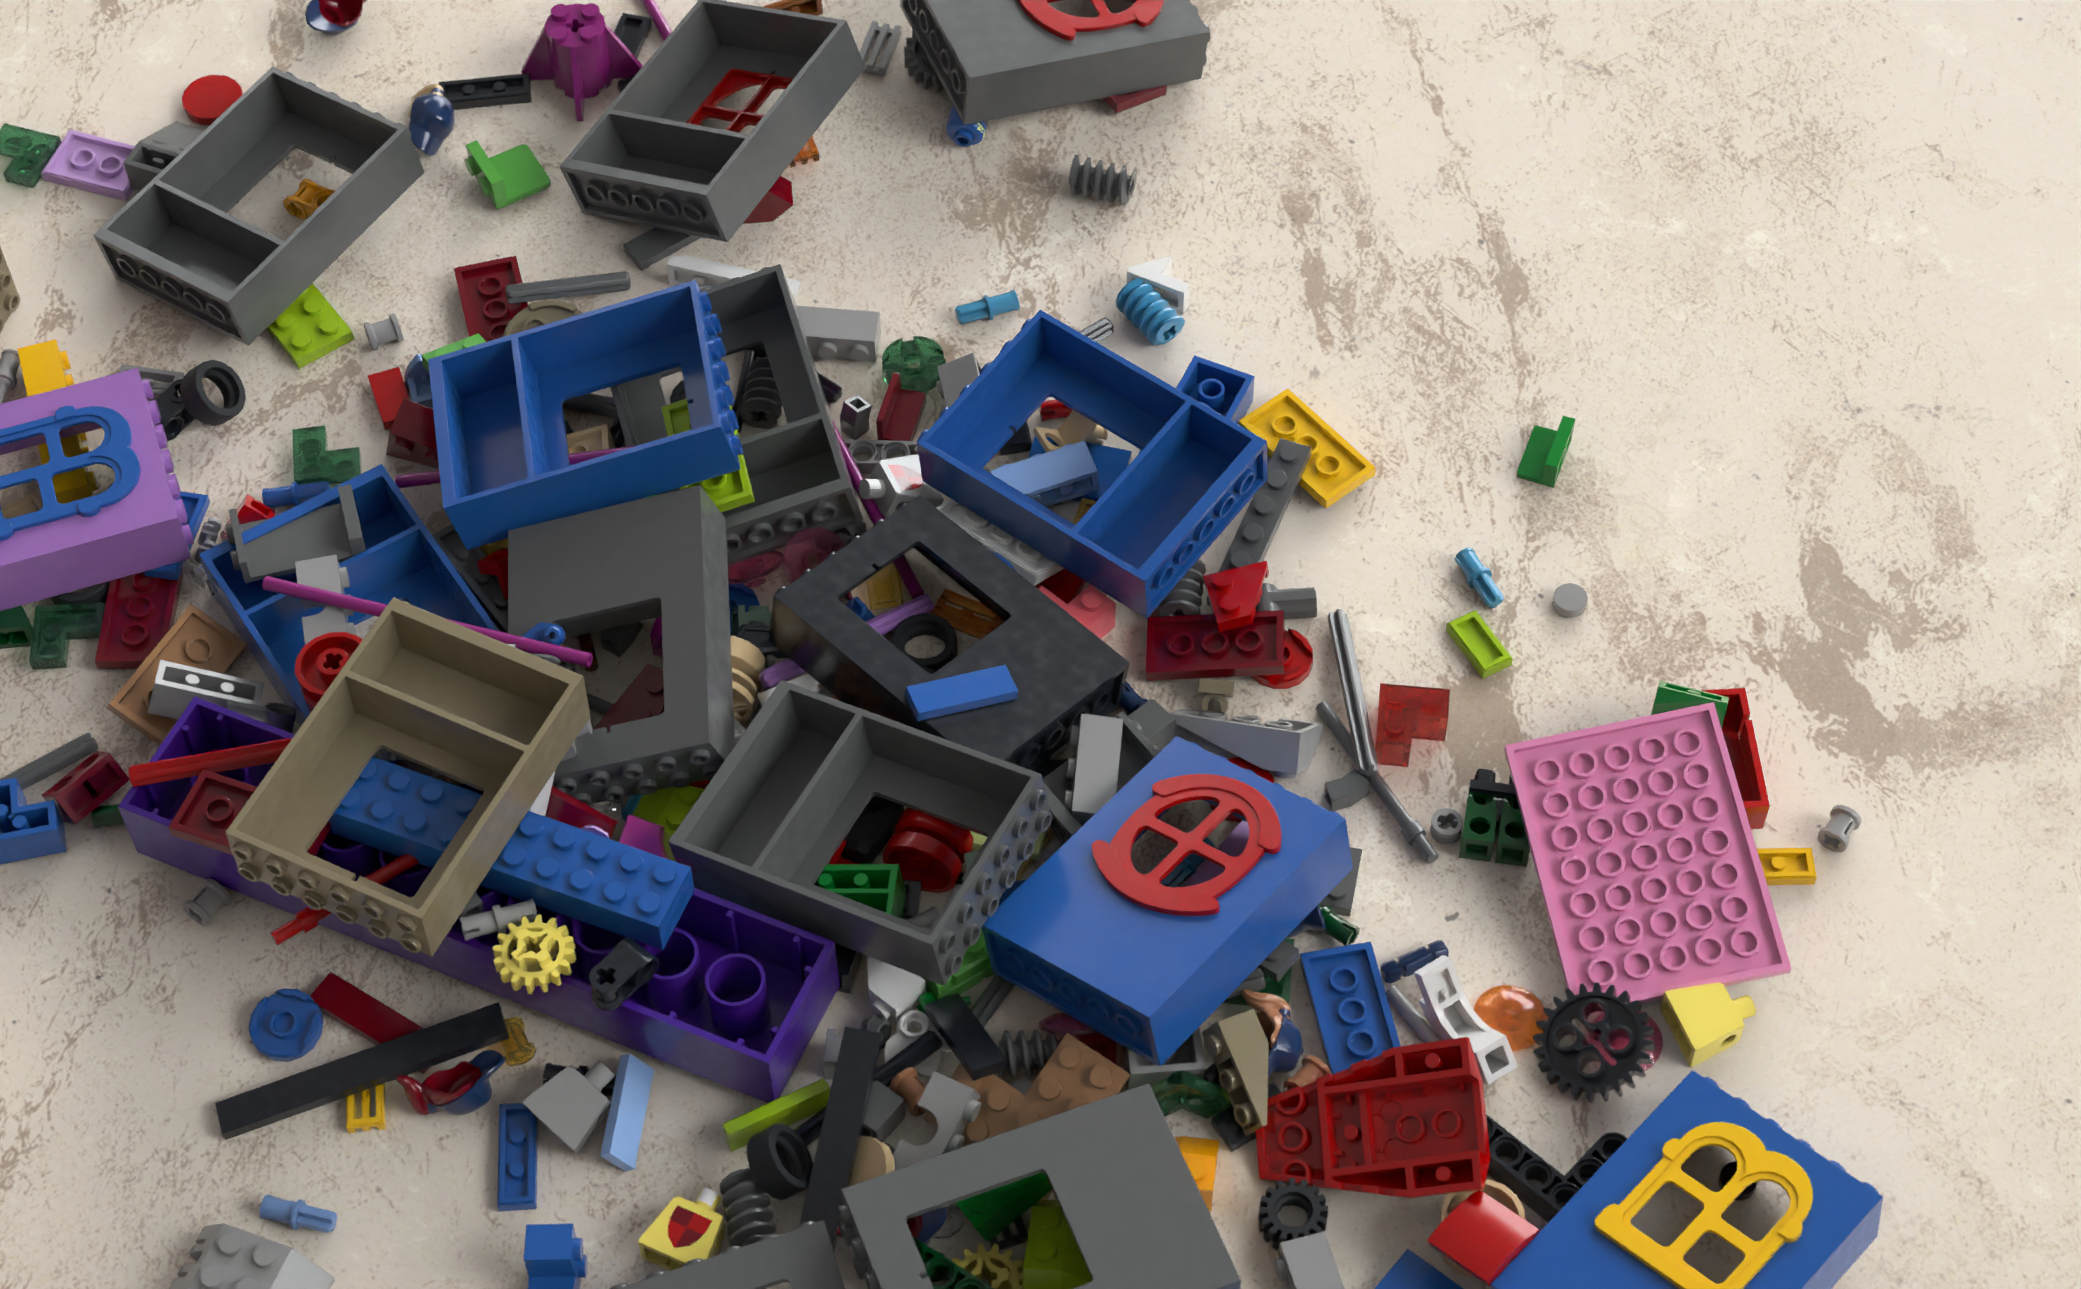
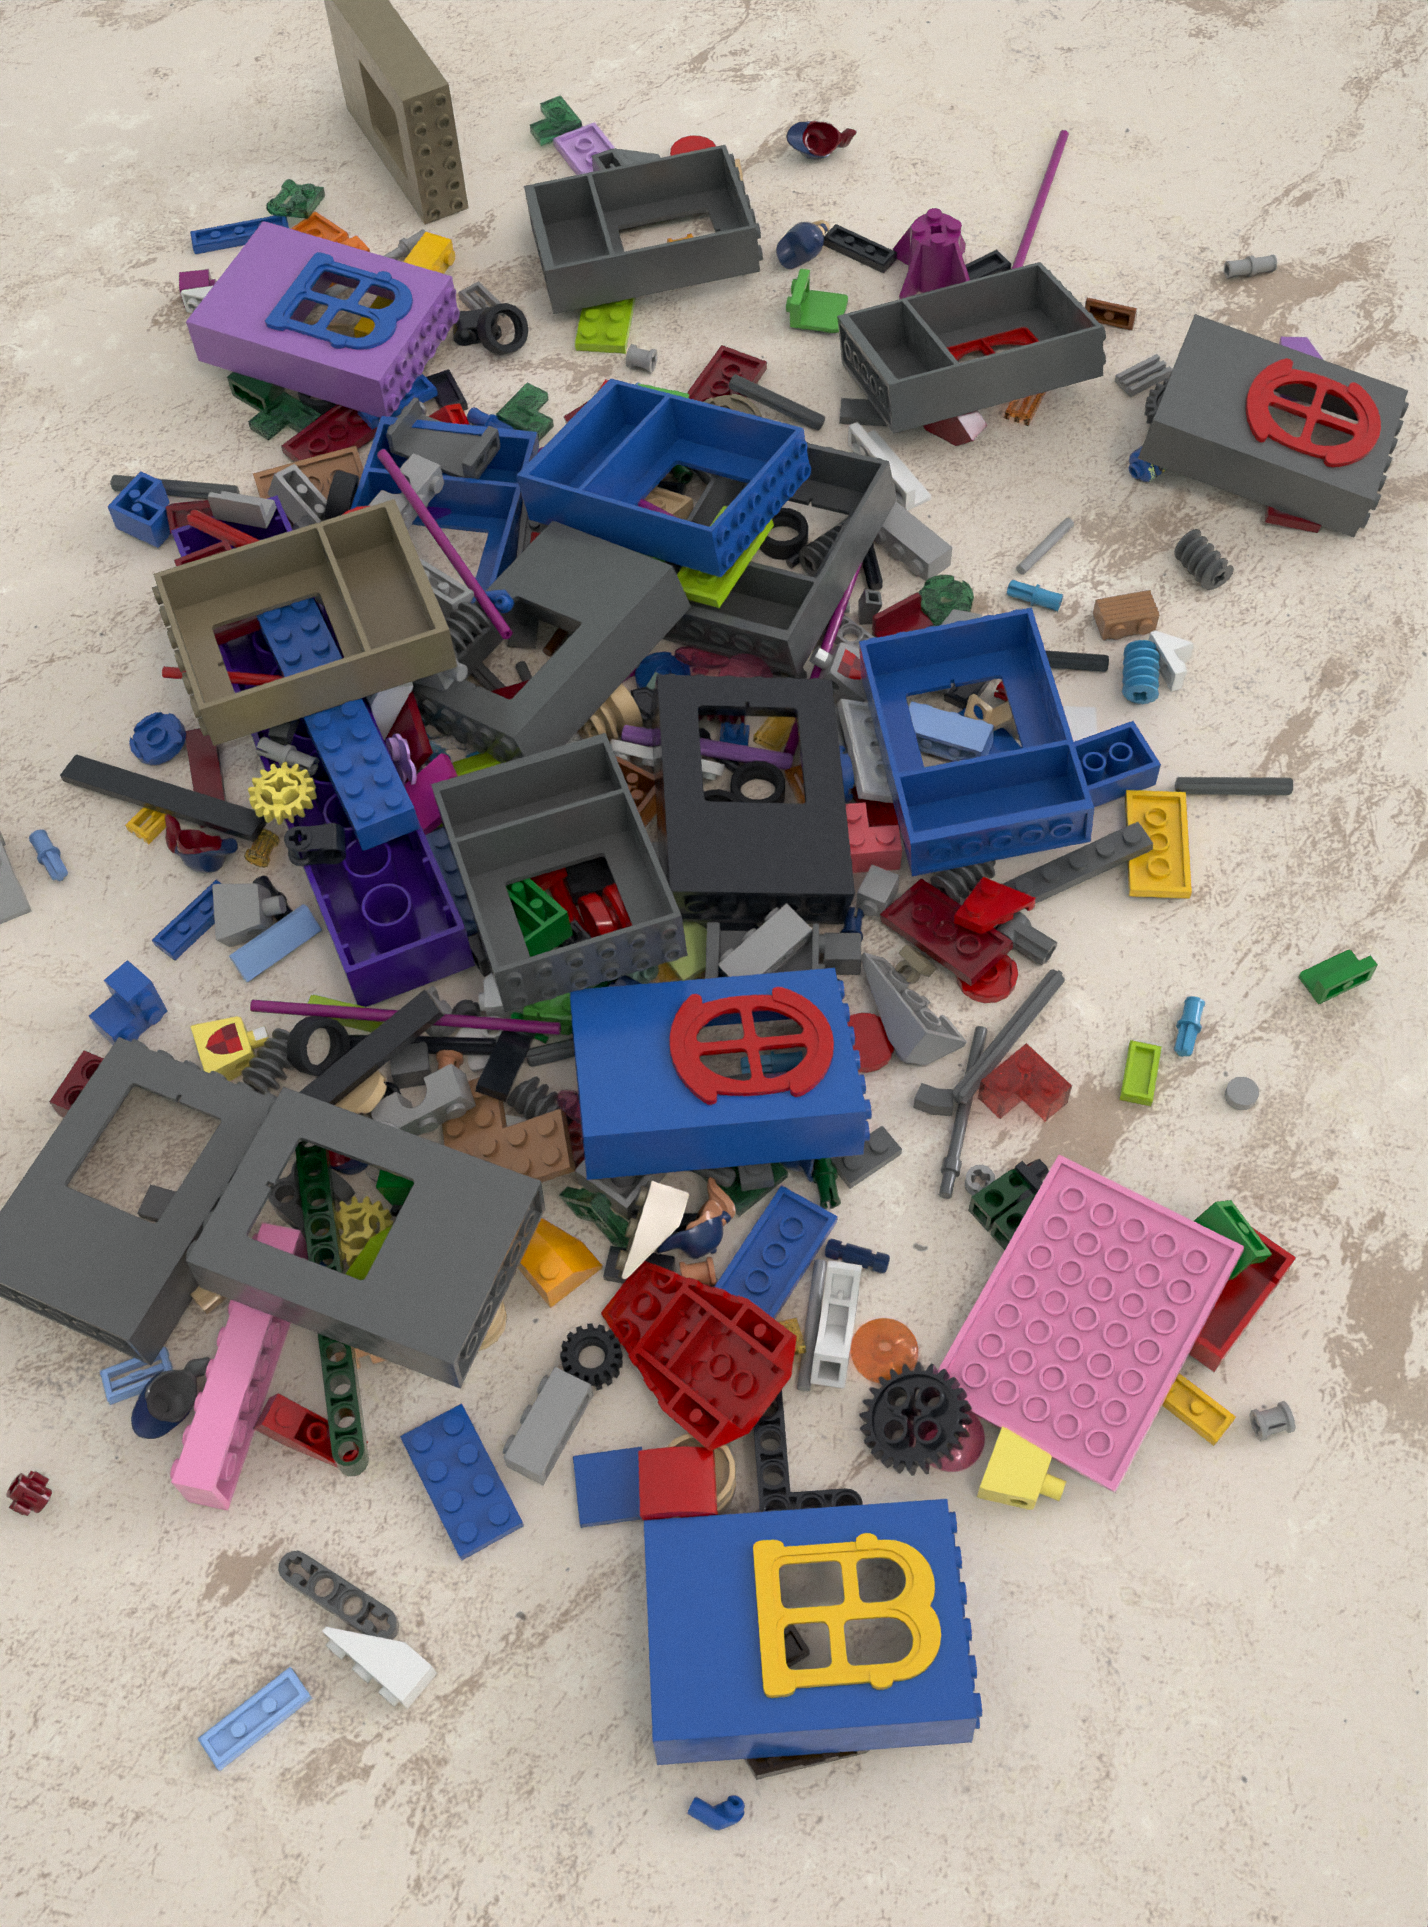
camera: 45 degrees right, 5 degrees up
blue tile [905,665,1018,721] -> none
none -> light grey panel [207,491,276,529]
none -> magenta piece [250,999,561,1035]
none -> black tyre [325,470,359,520]
none -> black tile [426,369,468,411]
none -> light grey brick [856,865,900,917]
none -> light grey bar [1016,518,1074,575]
none -> medium nougat brick [1093,590,1160,641]
none -> dark grey axle [1175,777,1293,795]

